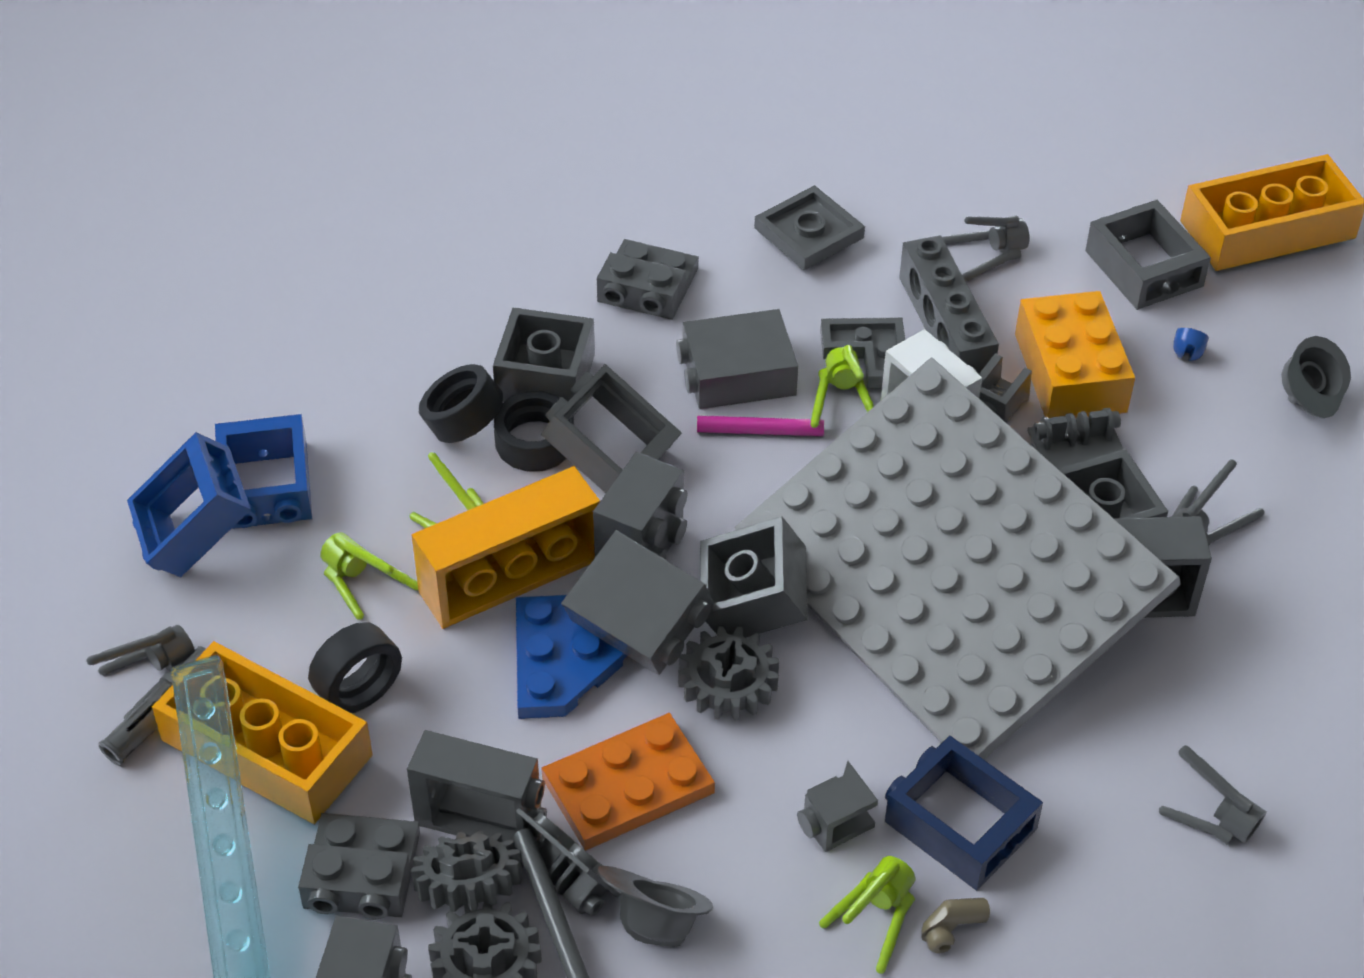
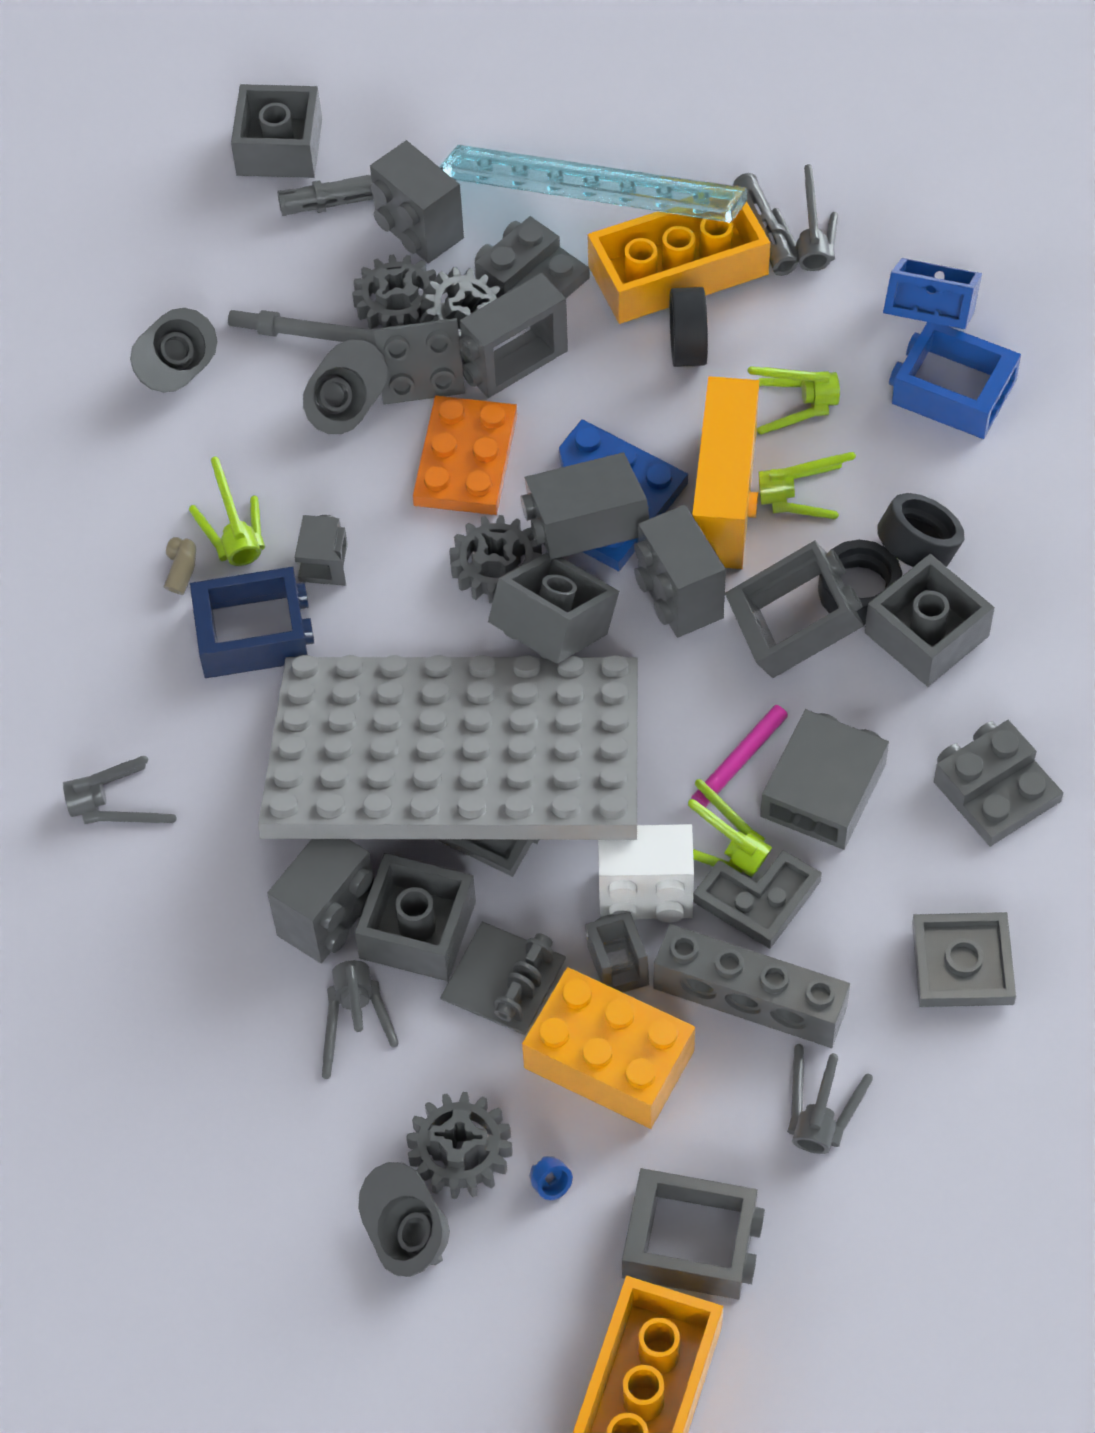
camera: 130 degrees right, 10 degrees up
none -> dark grey gear [406,1092,513,1199]

